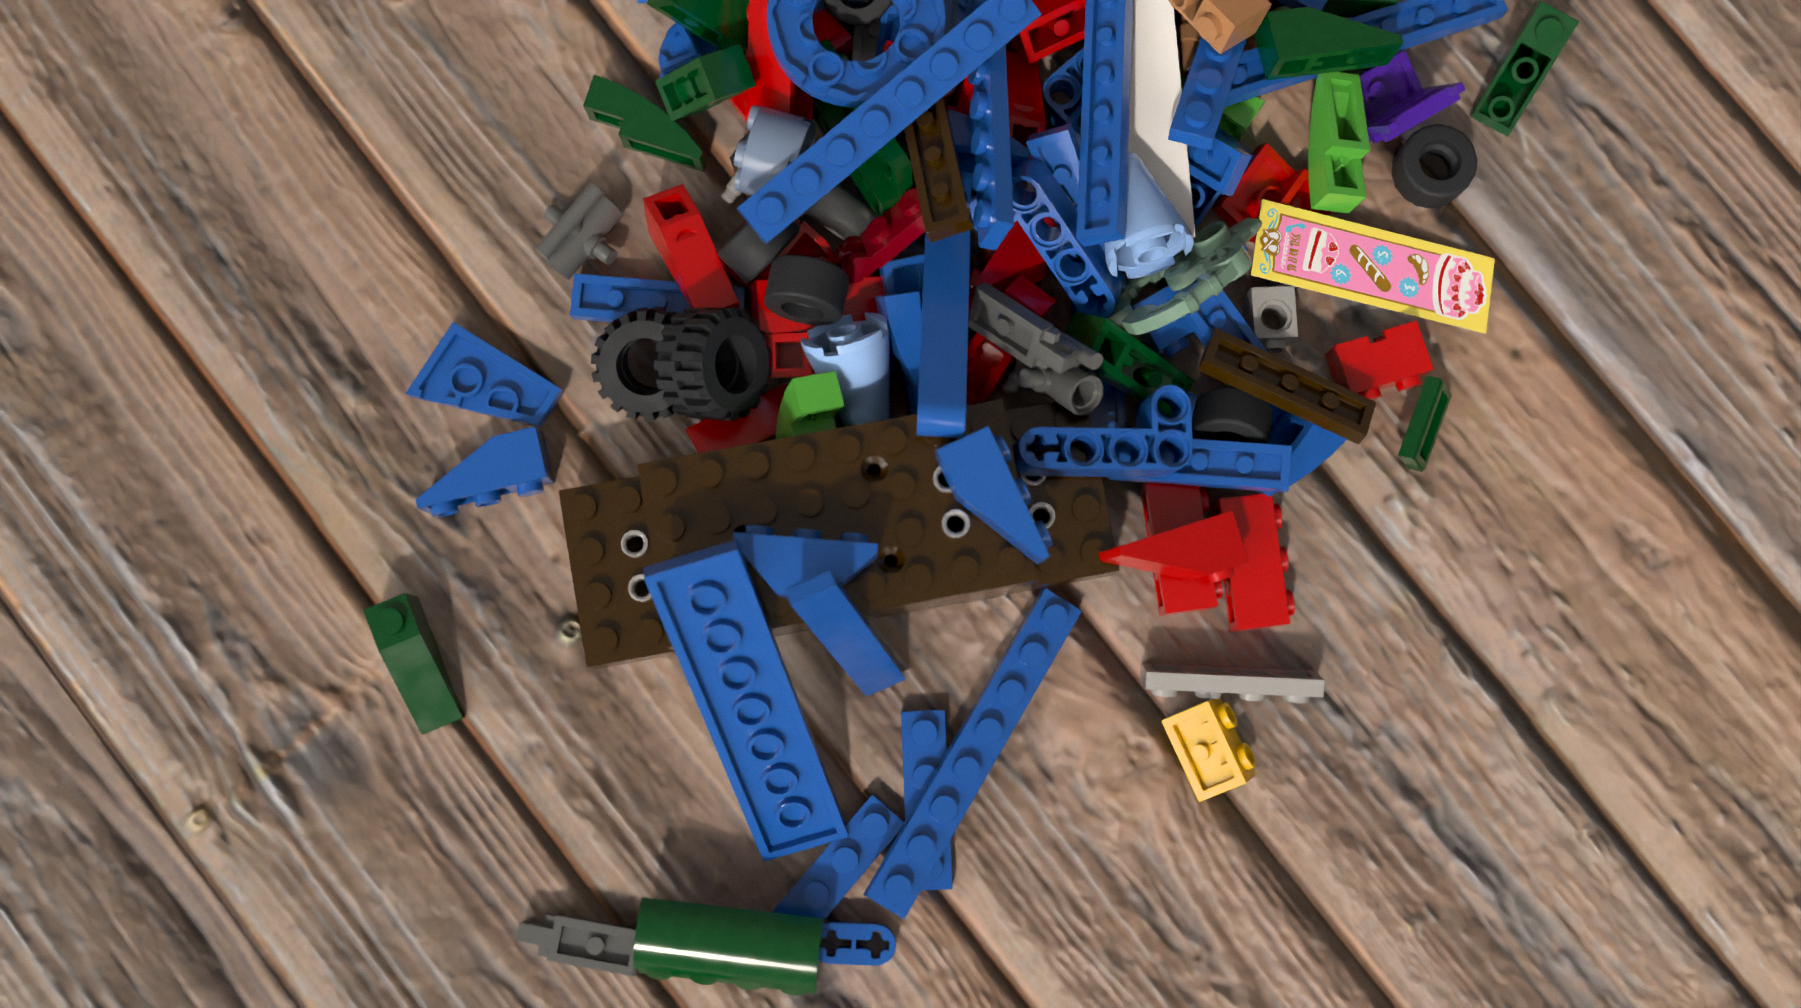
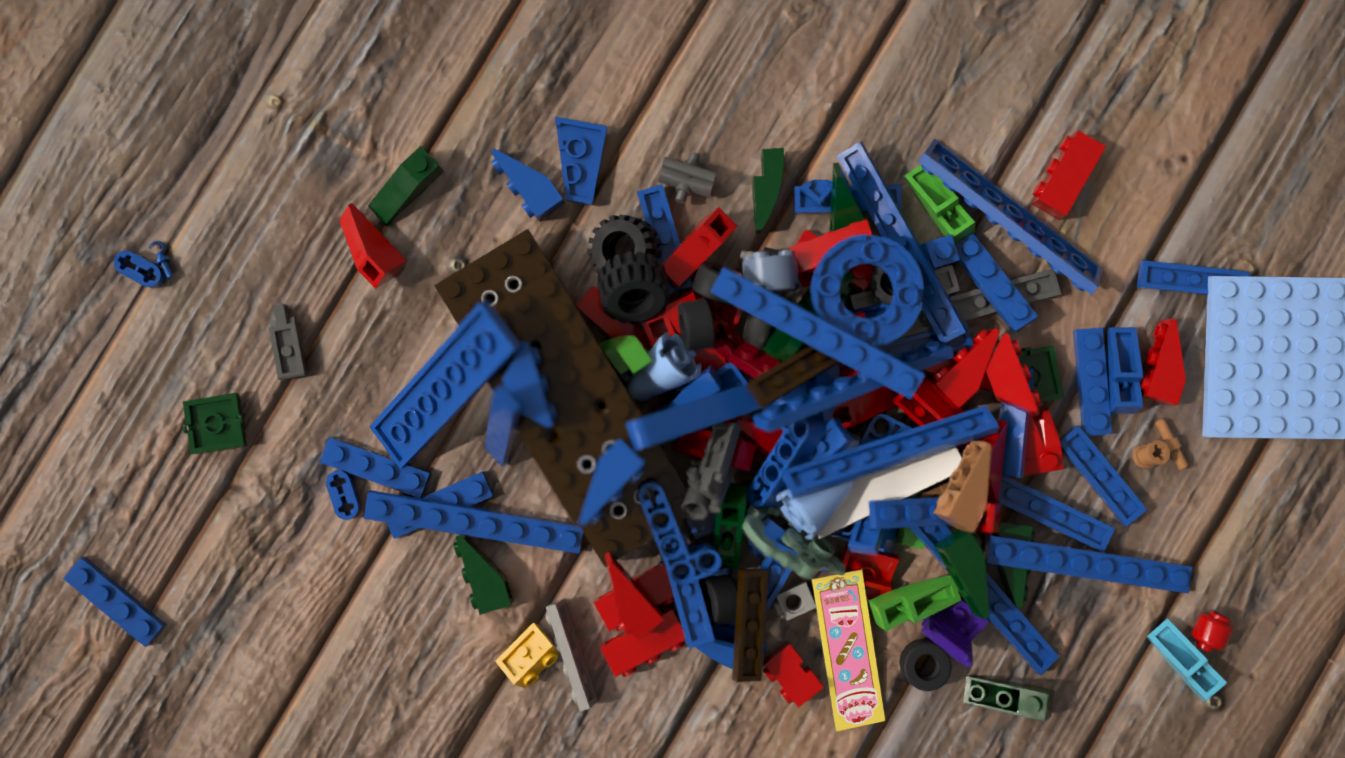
camera: 70 degrees right, 5 degrees up
dark green brick [633,897,823,996] -> none
dark green brick [655,44,756,122] -> none
dark green tile [1398,375,1452,472] -> none
none -> red slope [339,203,407,289]
none -> dark green slope [454,534,514,615]

